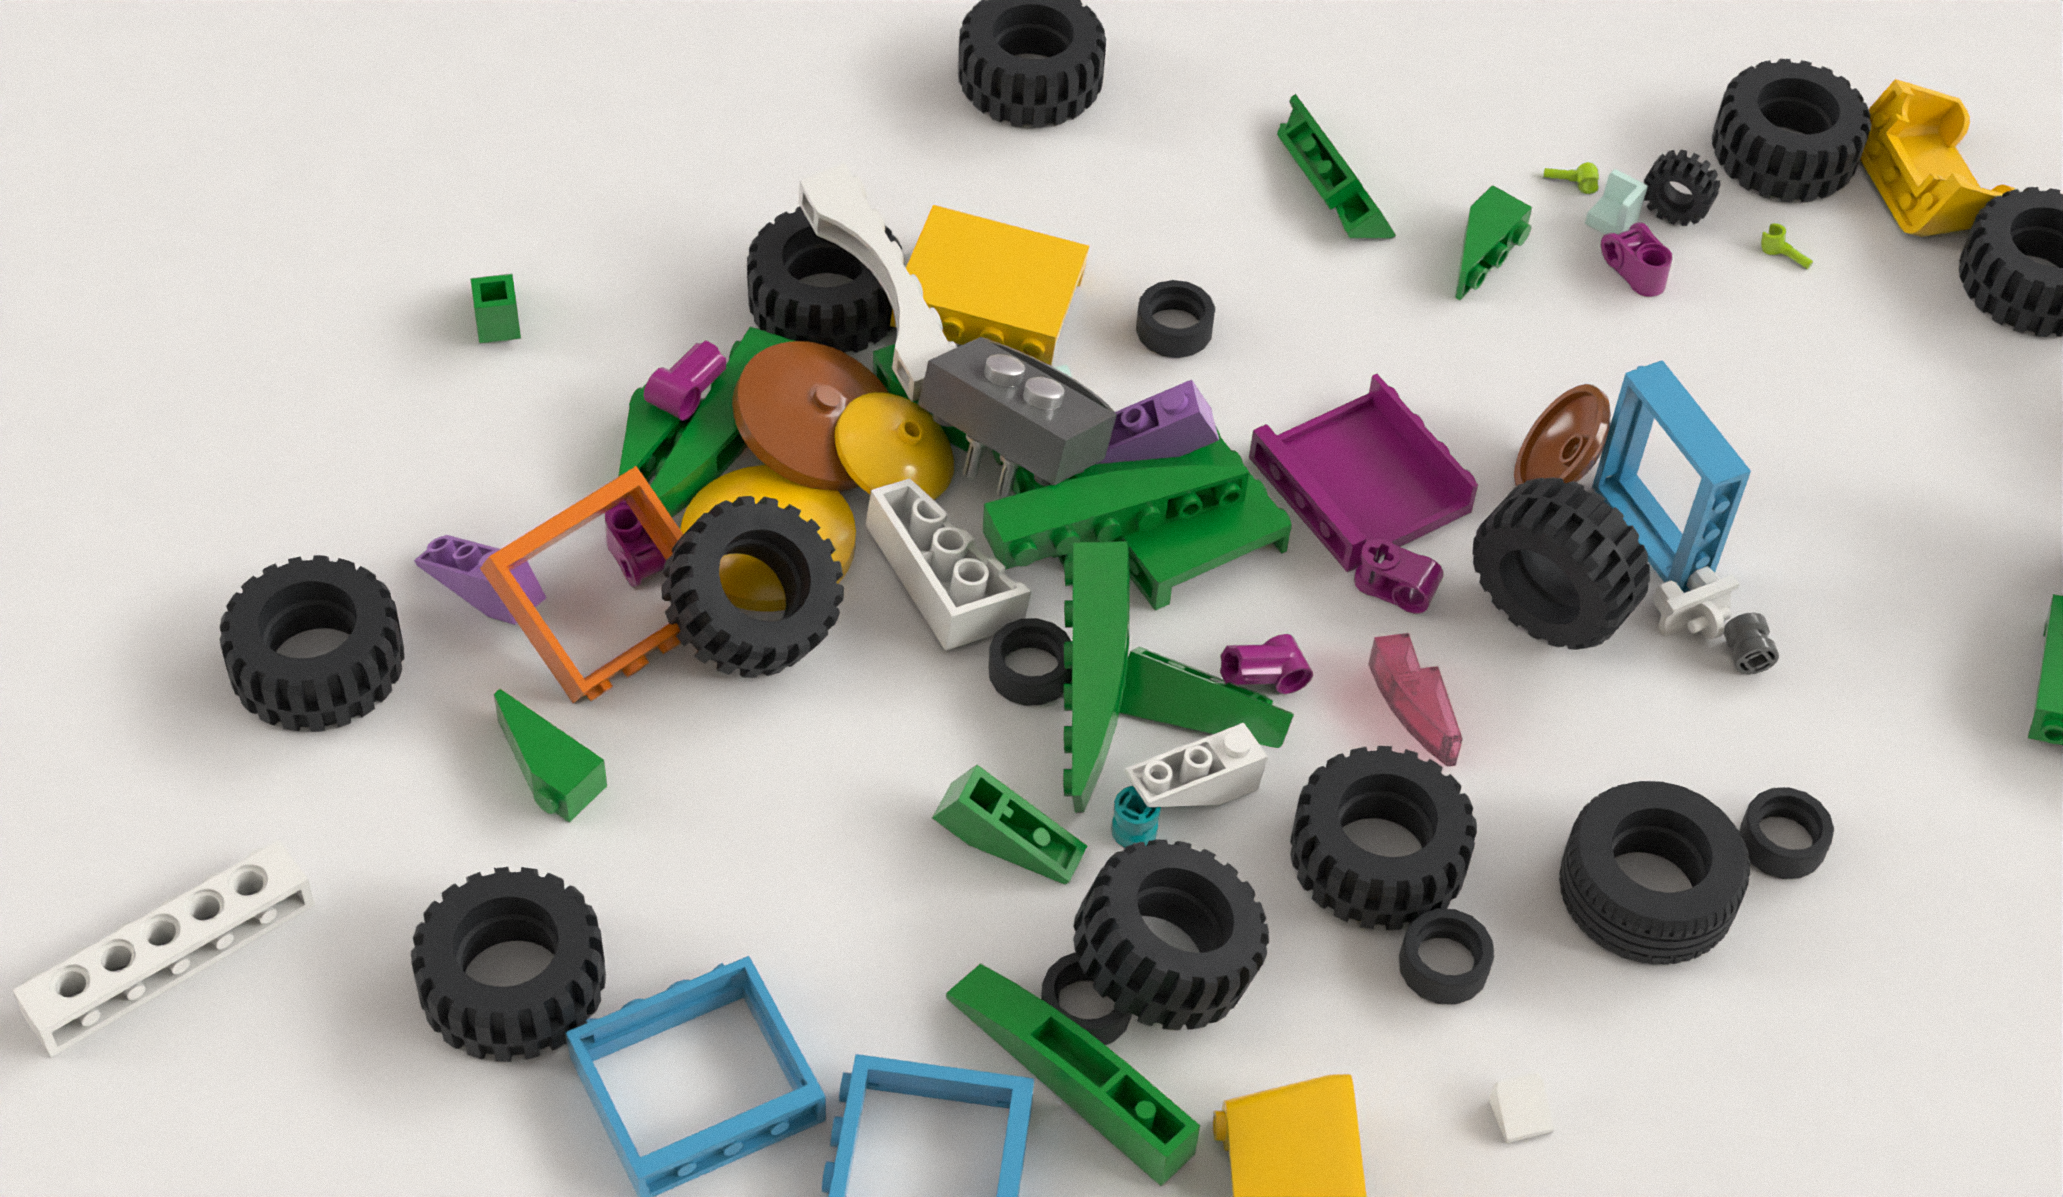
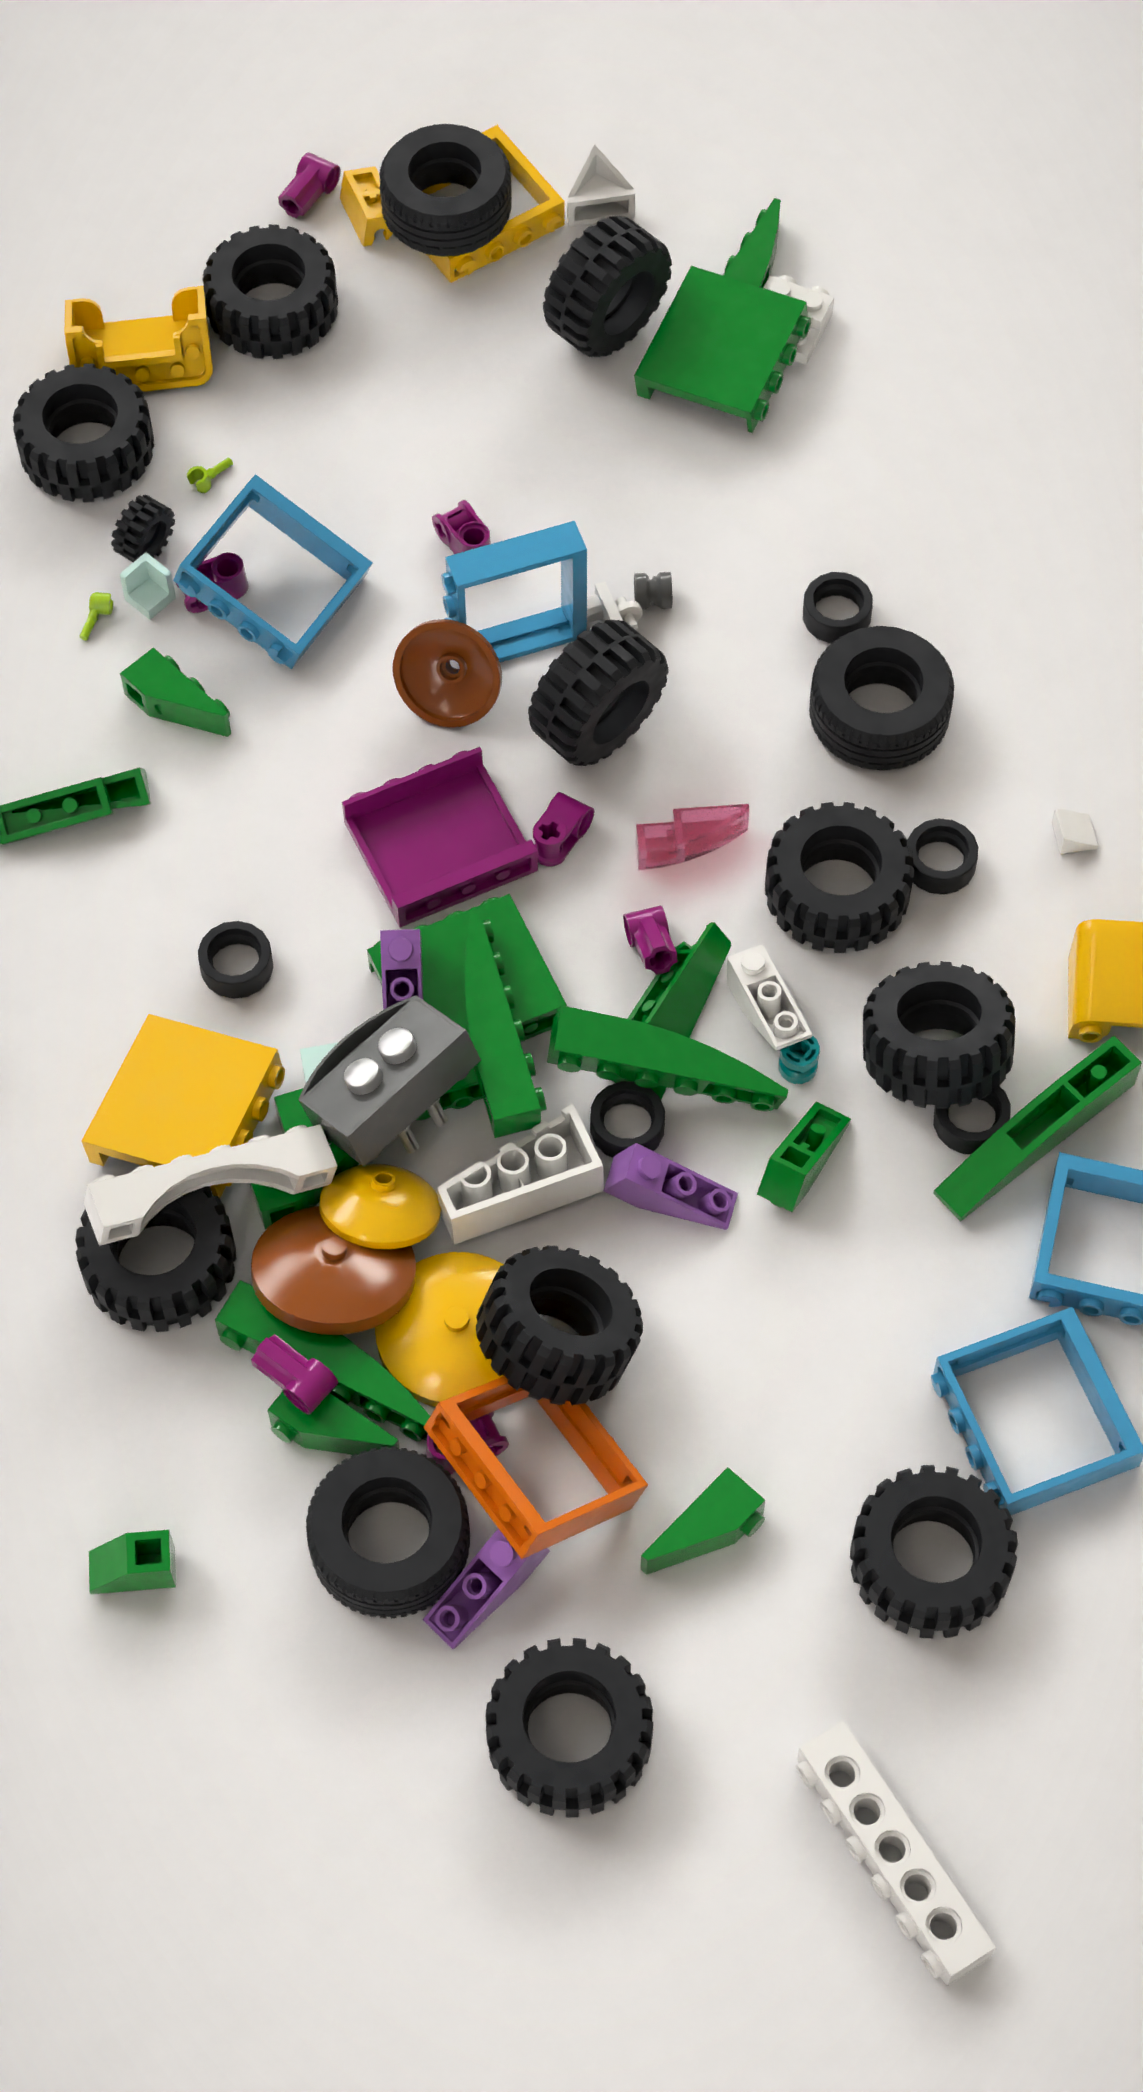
camera: 80 degrees left, 10 degrees up
none -> dark azure window [173,474,373,669]
none -> black tyre [306,1447,470,1619]
none -> magenta piece [432,500,491,554]
none -> medium lavender slope [603,1143,738,1230]

